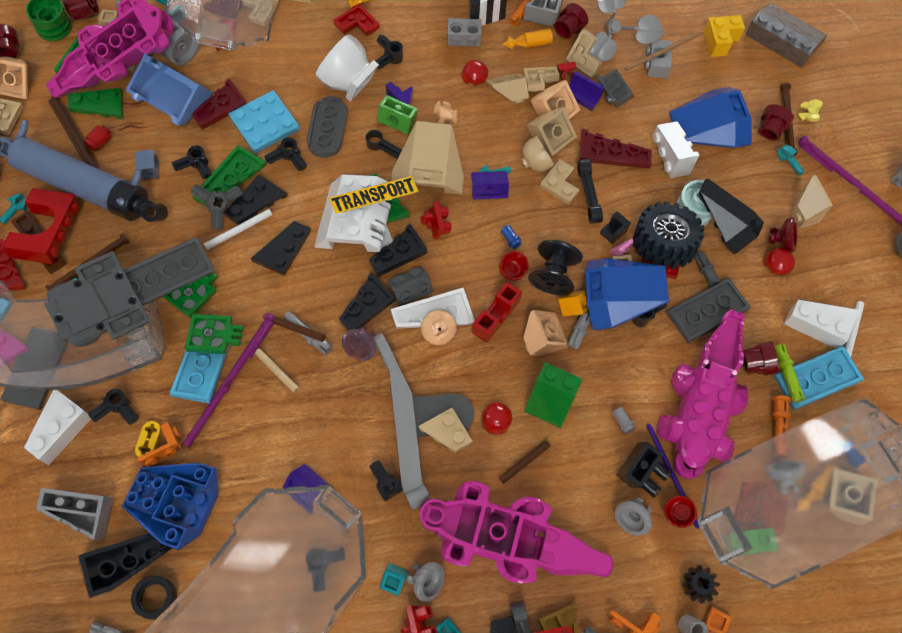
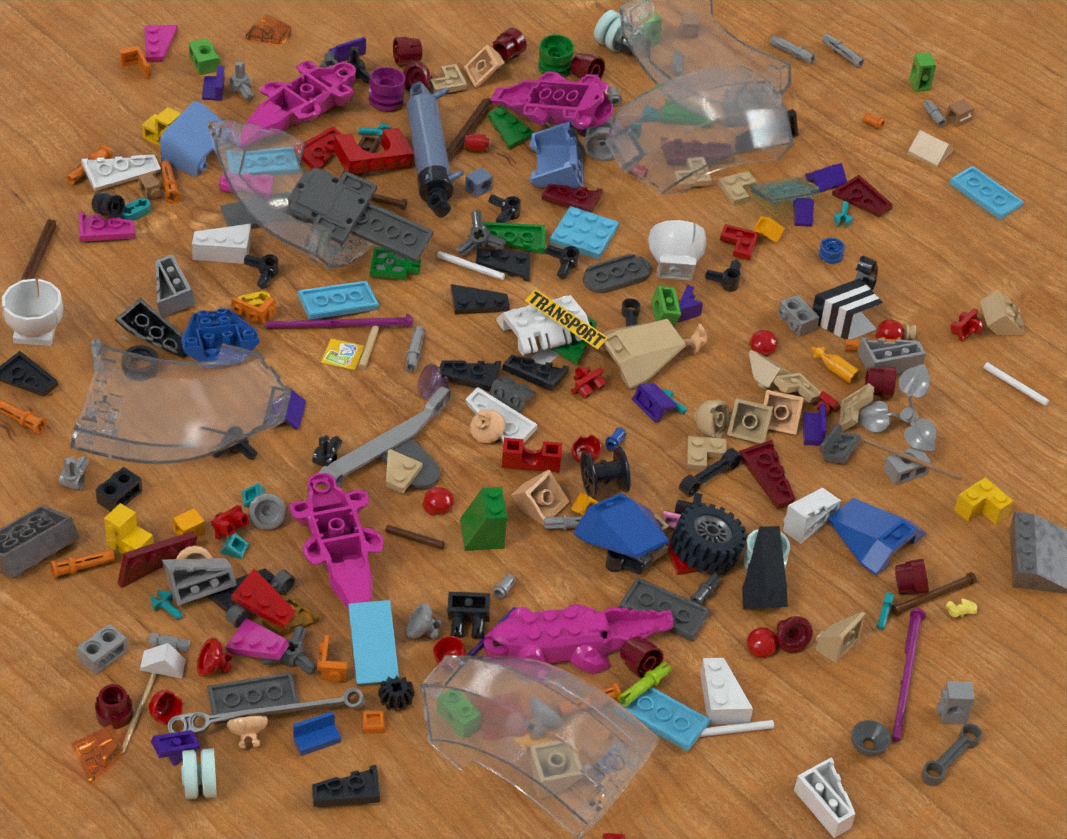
camera: 55 degrees right, 20 degrees down
green piece [185,314,244,354] -> none
reddish brown bar [273,317,326,342] -> none
none -> sticker [321,339,365,370]
none -> medium azure tile [348,600,399,686]

